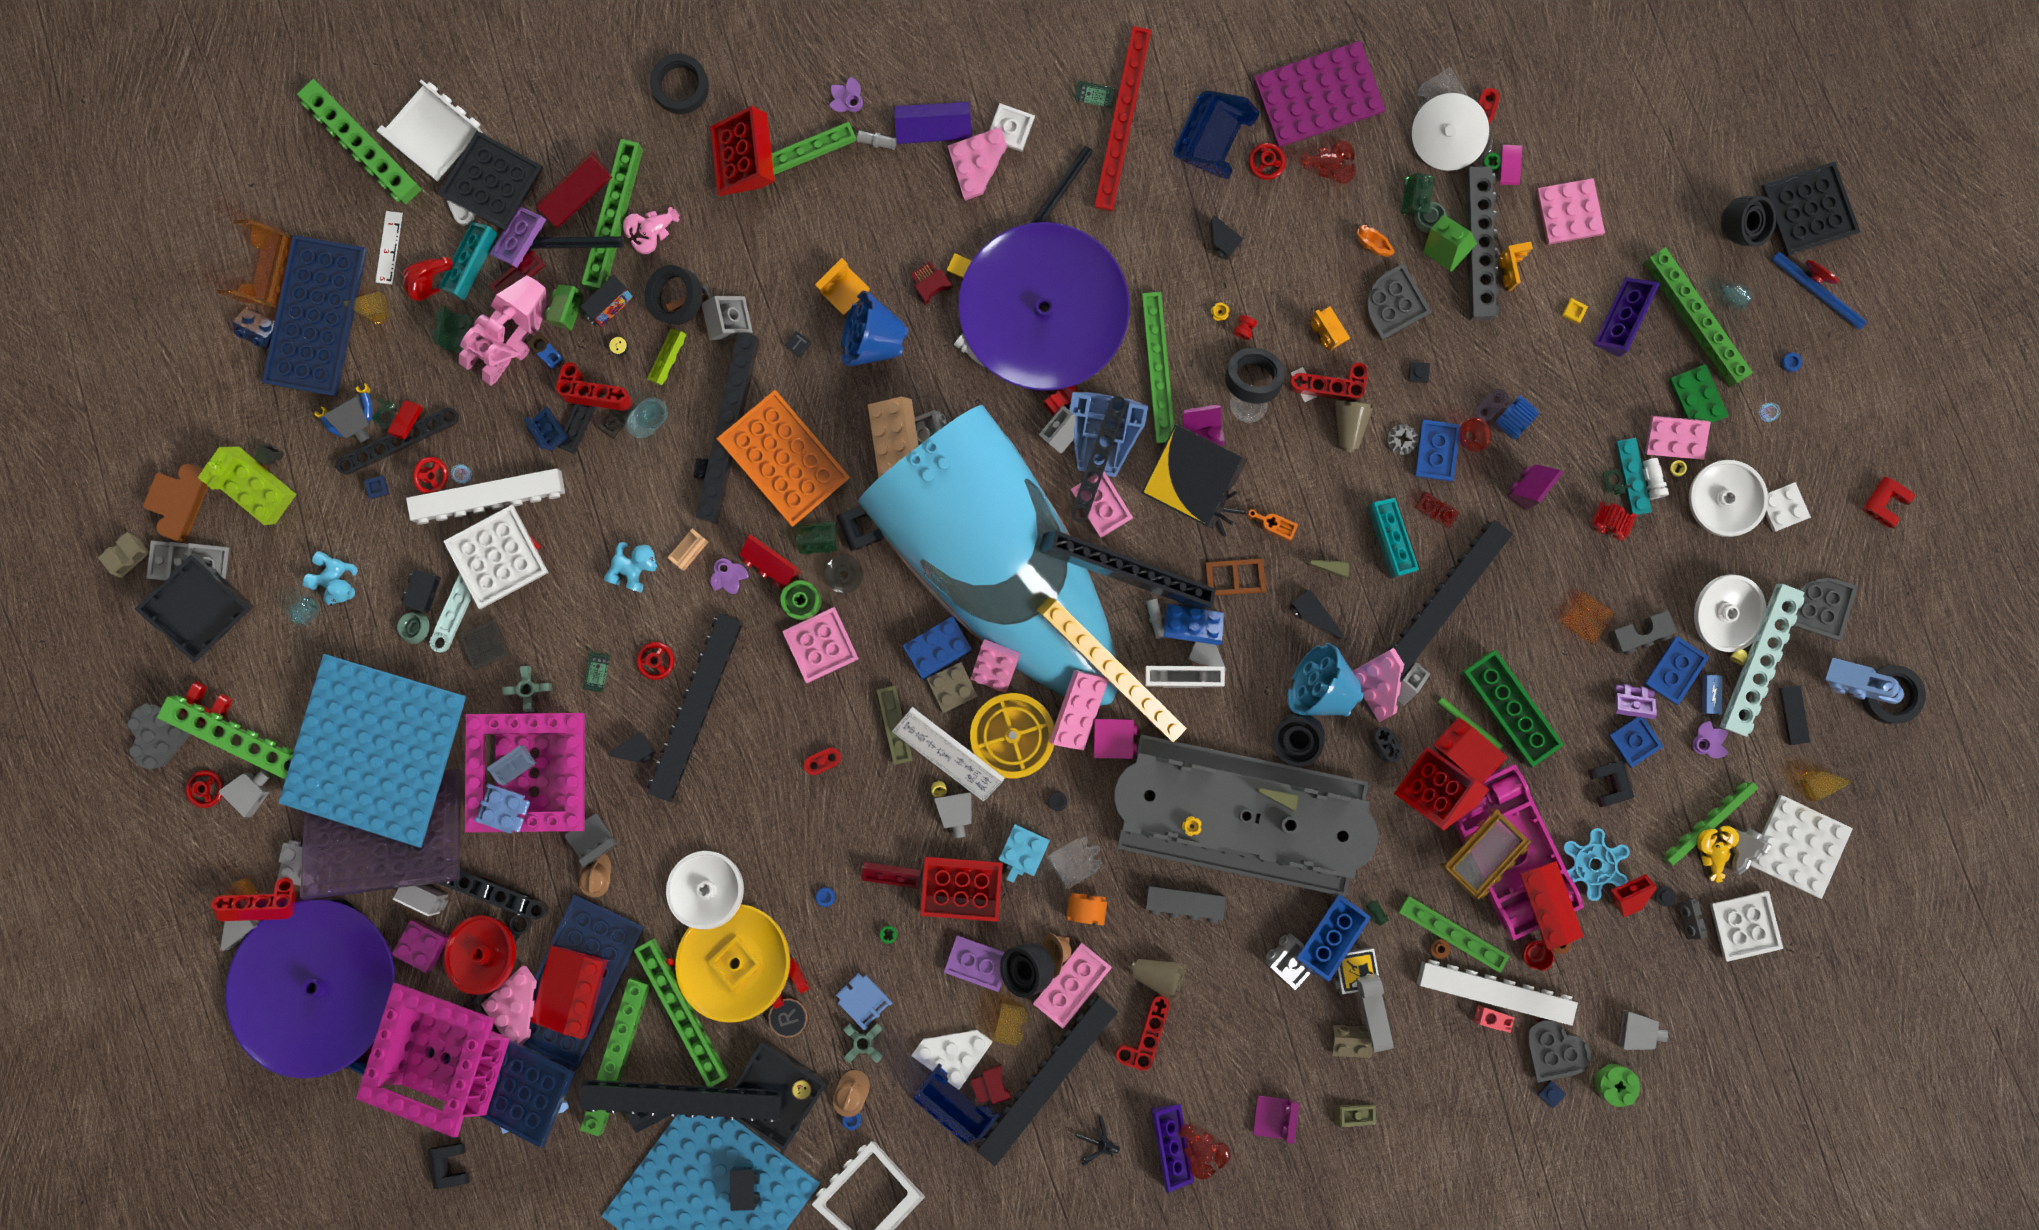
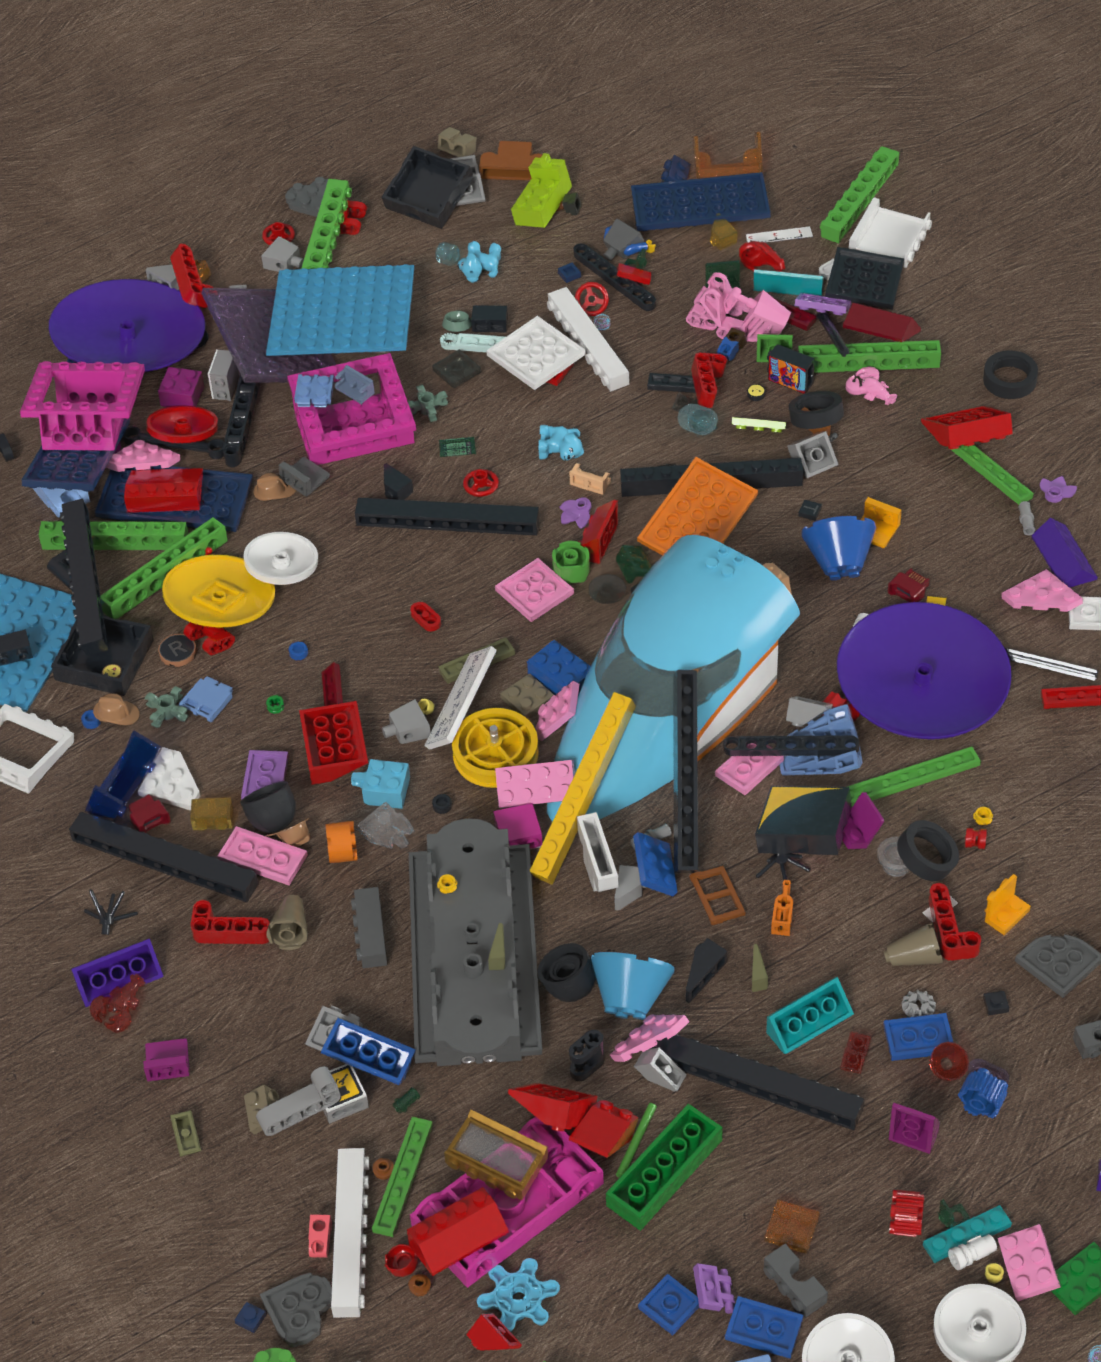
camera: 75 degrees right, 35 degrees down
dark blue bracket [524,407,568,451] -> none
black slope [1210,215,1243,260] -> none
black connector [1587,760,1635,807] -> none

